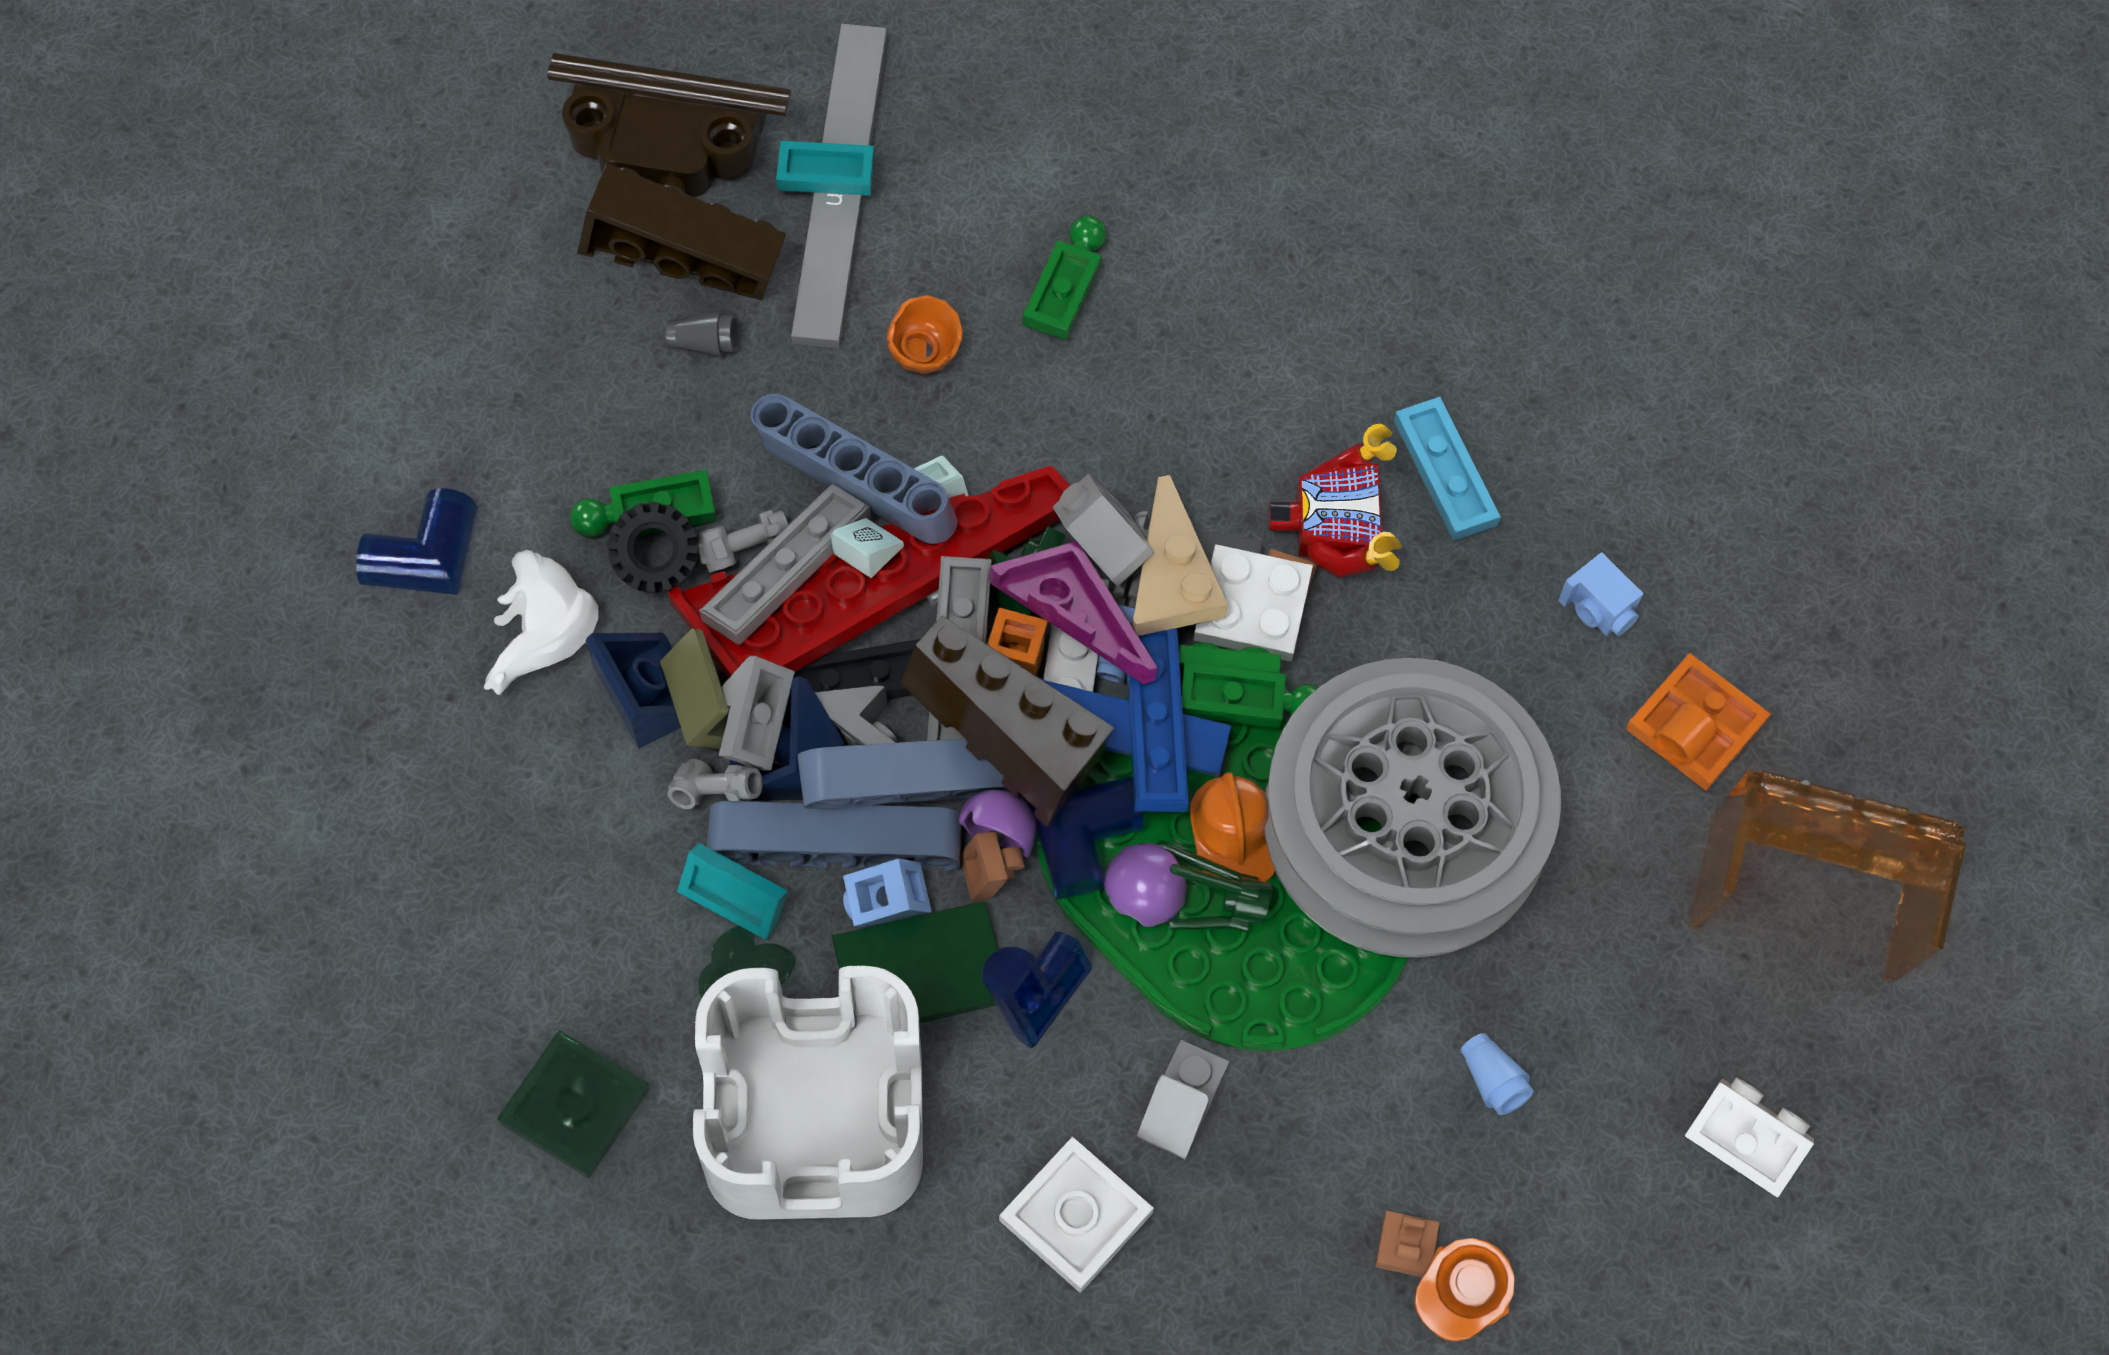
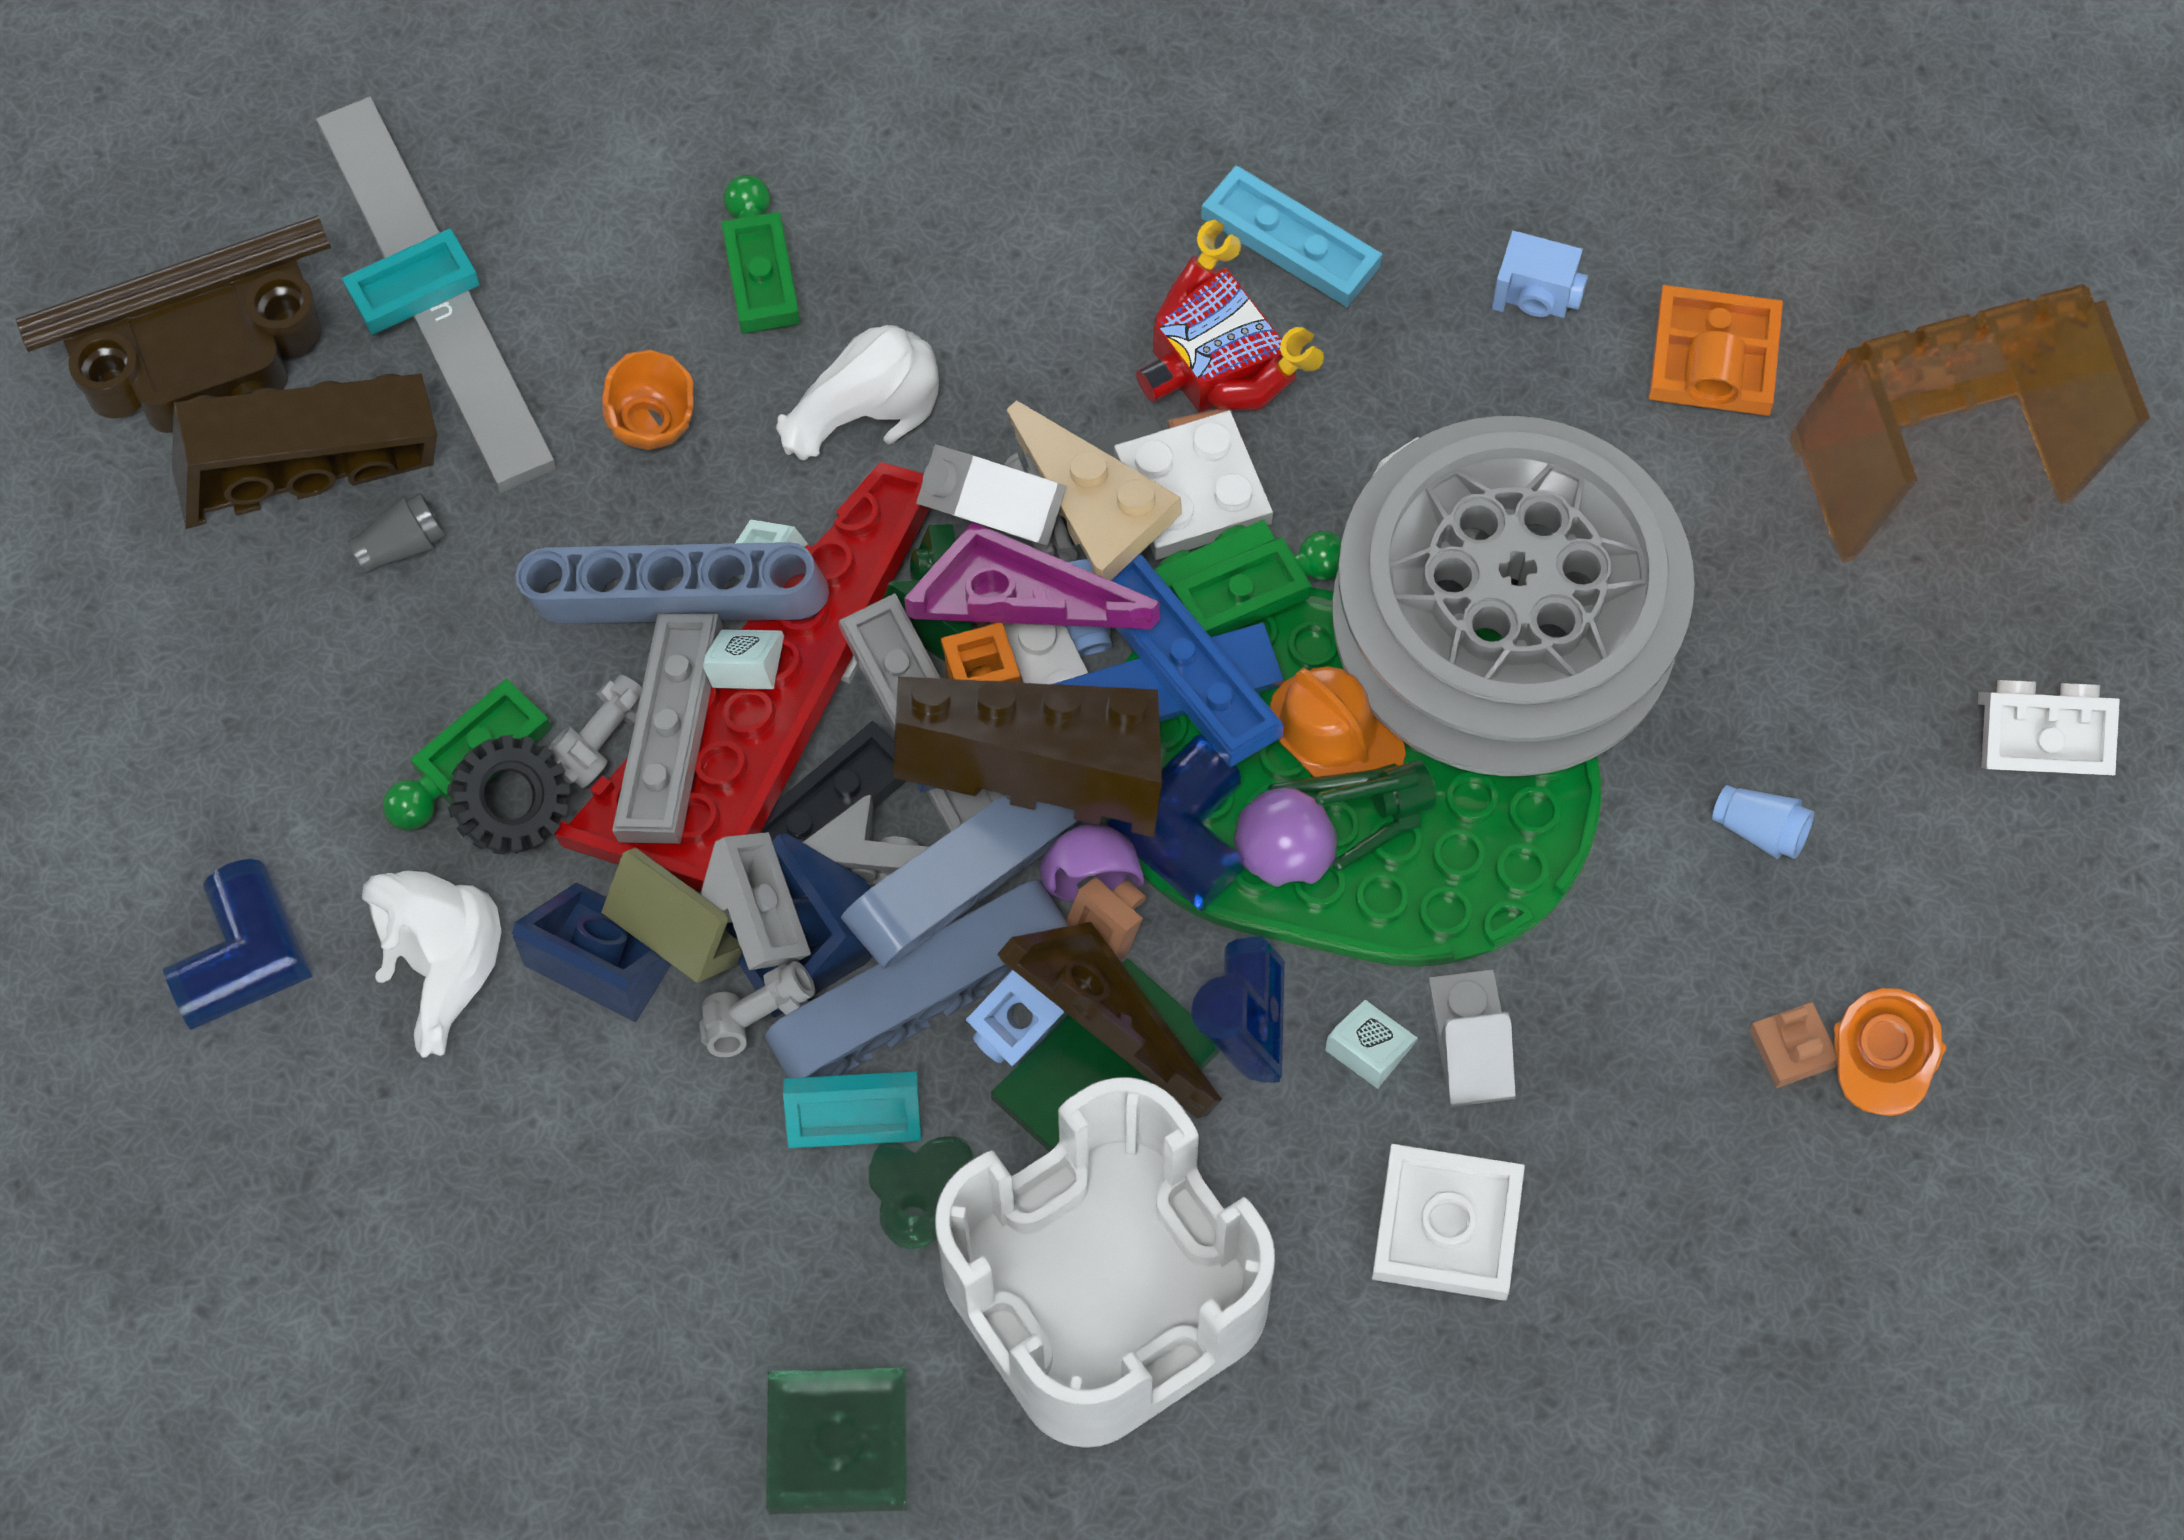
camera: 30 degrees left, 0 degrees up
none -> white piece [776,325,939,461]
none -> dark brown wing [997,922,1222,1119]
none -> light aqua slope [1325,1000,1418,1089]

